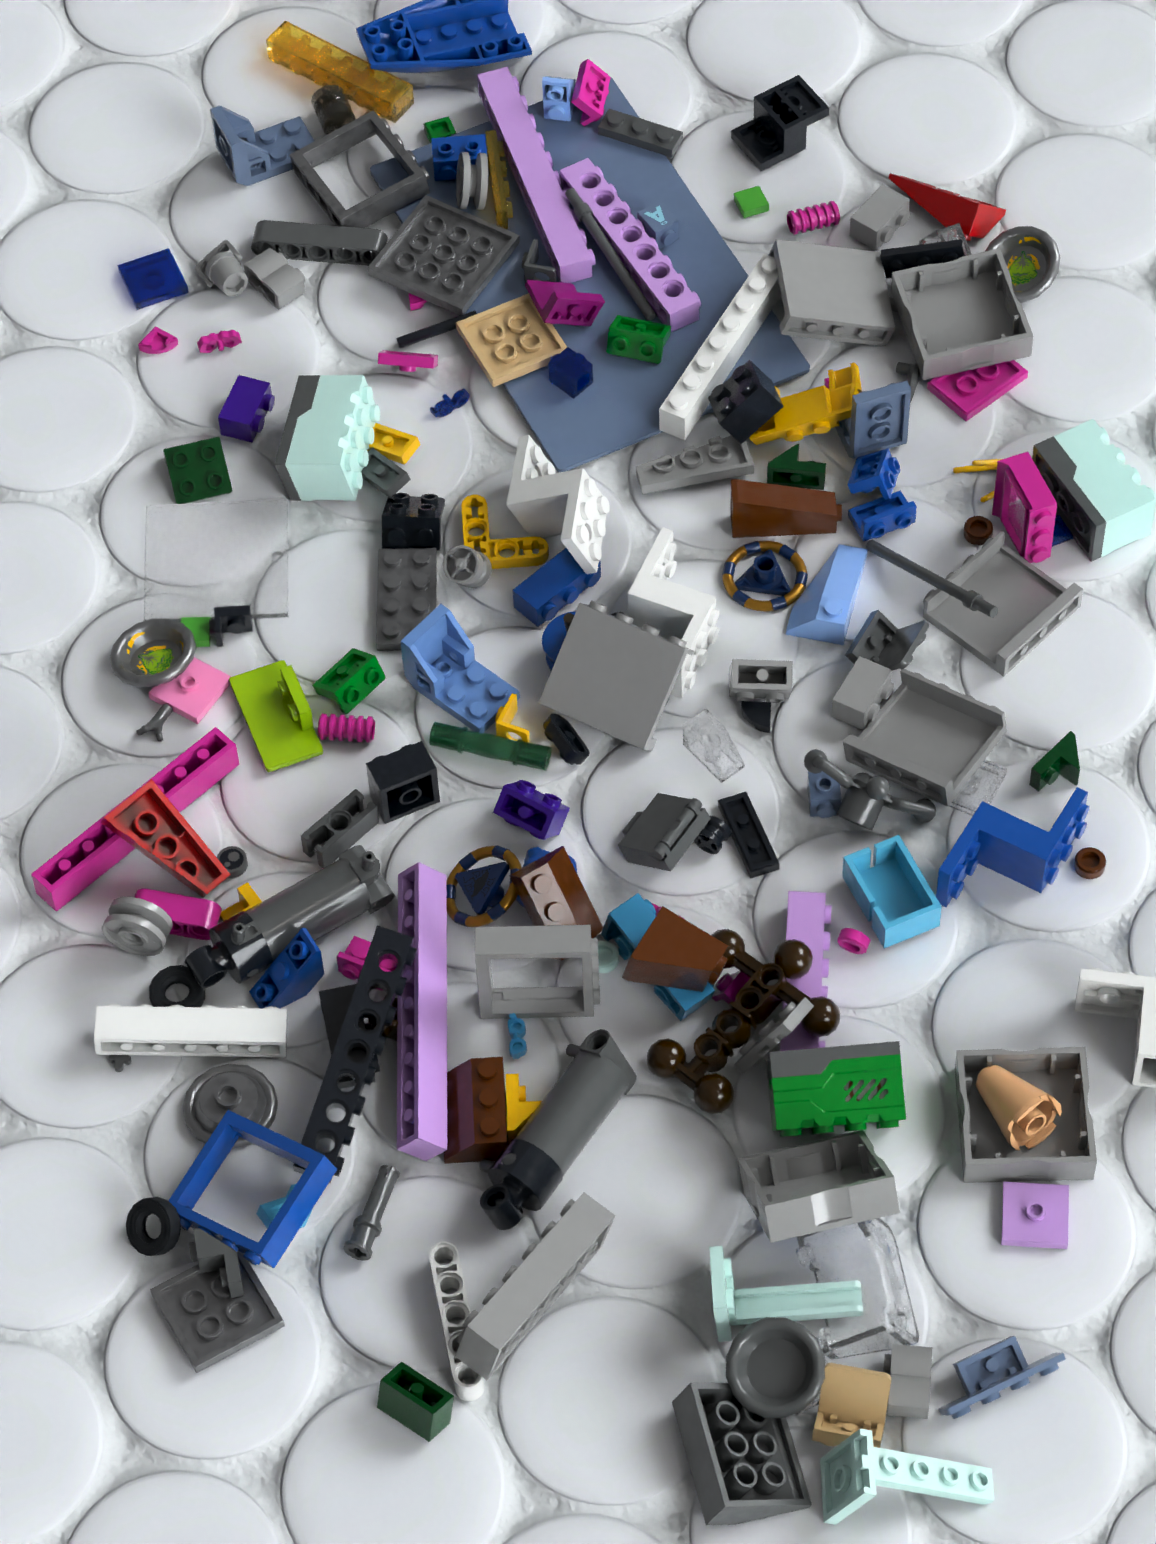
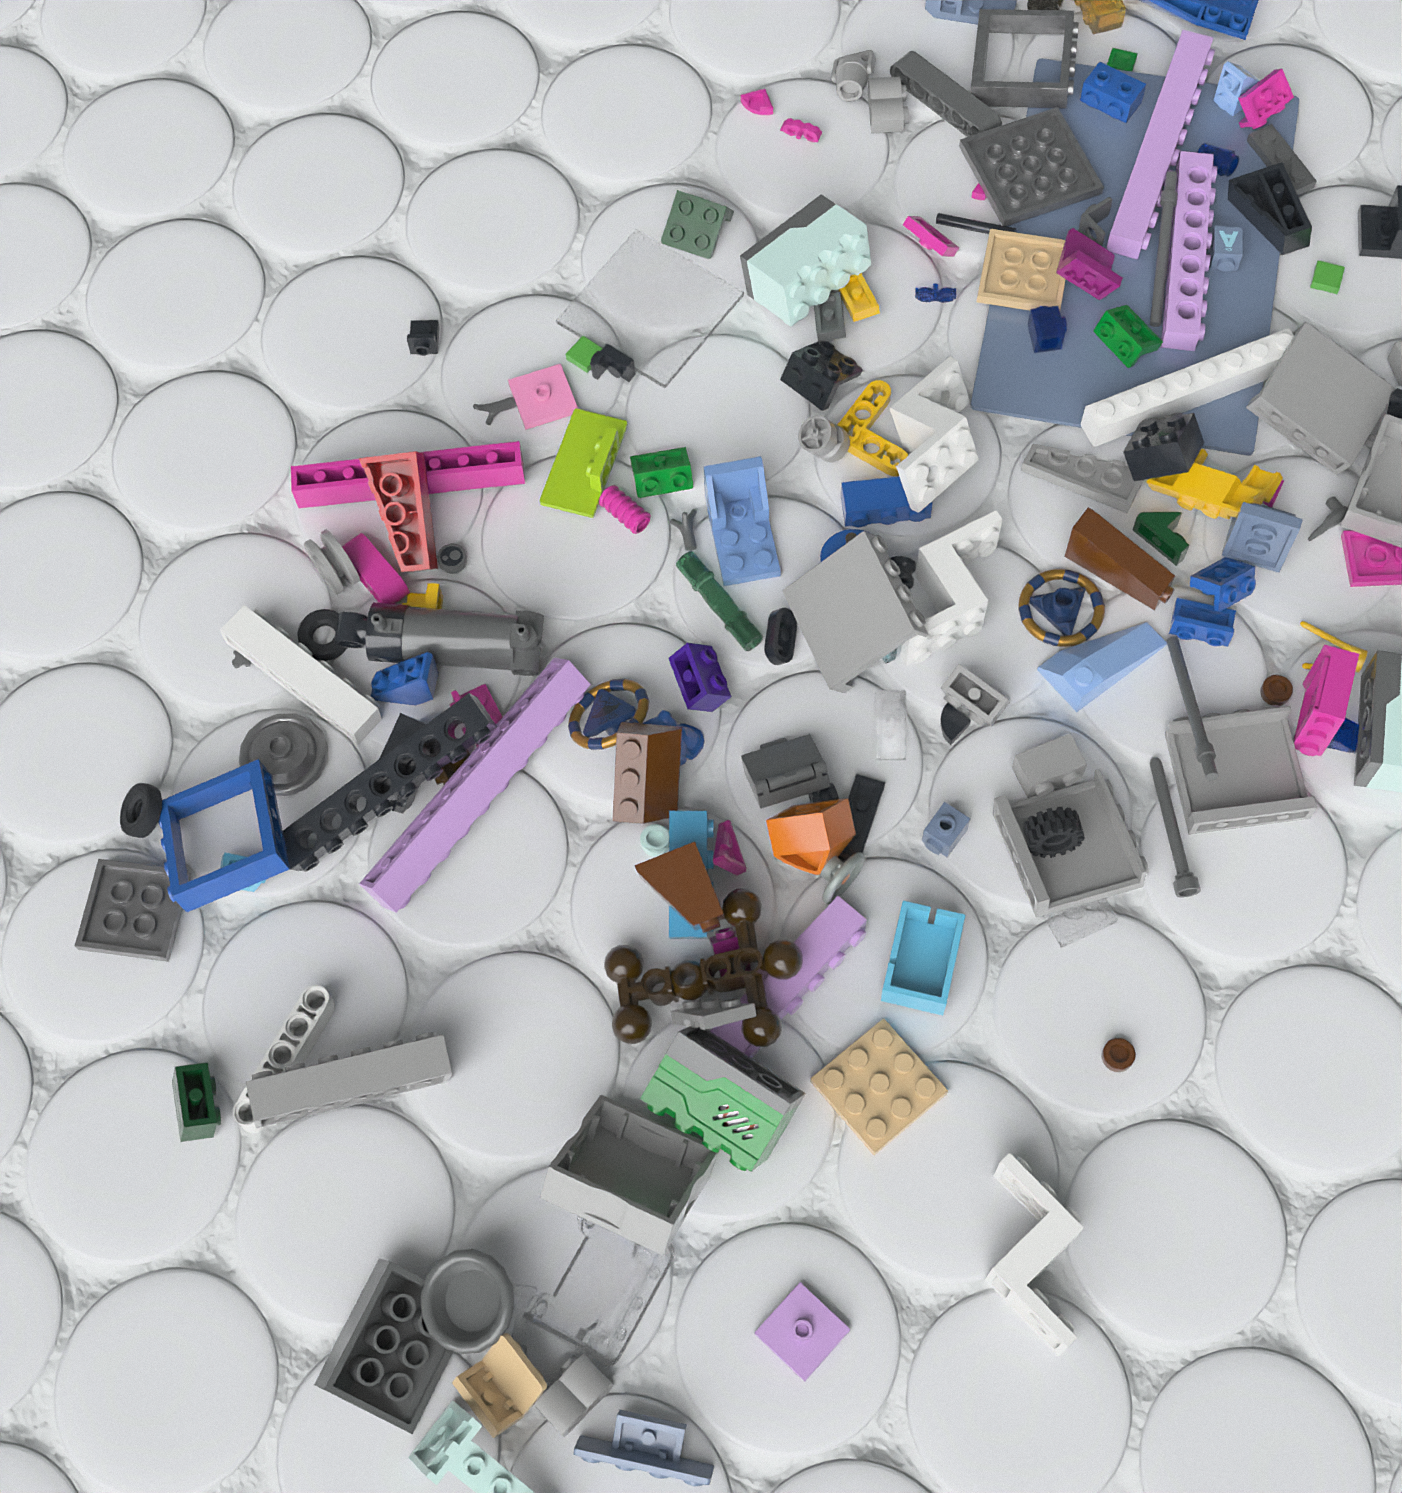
camera: 40 degrees right, 10 degrees up
flat silver piece [110,618,196,687] -> none
clear blue tile [117,248,189,310] -> none
dark grey slope [189,1228,244,1298] -> none
dark purple brick [218,375,275,443] -> none
dark grey piece [301,789,379,868] -> none
dark grey pin [343,1165,400,1261] -> none
black brick [366,741,440,824] -> none
flat silver plate [376,548,437,651] -> none
reddish brown slope [444,1057,508,1164] -> none
light grey wheel [456,152,488,210] -> none
light grey window [475,925,600,1019] -> none
dark grey piece [479,1029,637,1230] -> none
clear yellow plate [485,130,513,230] -> none
yellow bracket [495,693,530,750] -> none
yellow slope [506,1074,542,1143] -> none
dark azure piece [508,1013,527,1059] -> none
light aqua bracket [709,1246,863,1342] -> none
dark pink piece [787,201,840,235] -> none
dark grey wheel [804,749,936,830] -> none
dark pink tile [837,928,870,954] -> none
dark grey bracket [845,610,929,671] -> none
blue bracket [936,787,1090,907] -> none
light grey tile [955,1047,1097,1183] -> none
light nougat cone [976,1065,1062,1150] -> none
dark green slope [1029,731,1080,792] -> none
none -> black bracket [407,320,440,356]
none -> dark grey bar [670,509,697,551]
none -> orange piece [766,798,865,904]
none -> tan plate [810,1018,948,1155]
none -> black tyre [1023,807,1085,858]
none -> dark grey piece [1149,757,1201,898]
none -> clear blue cone [1197,143,1239,176]
none -> black wedge [1228,162,1312,255]

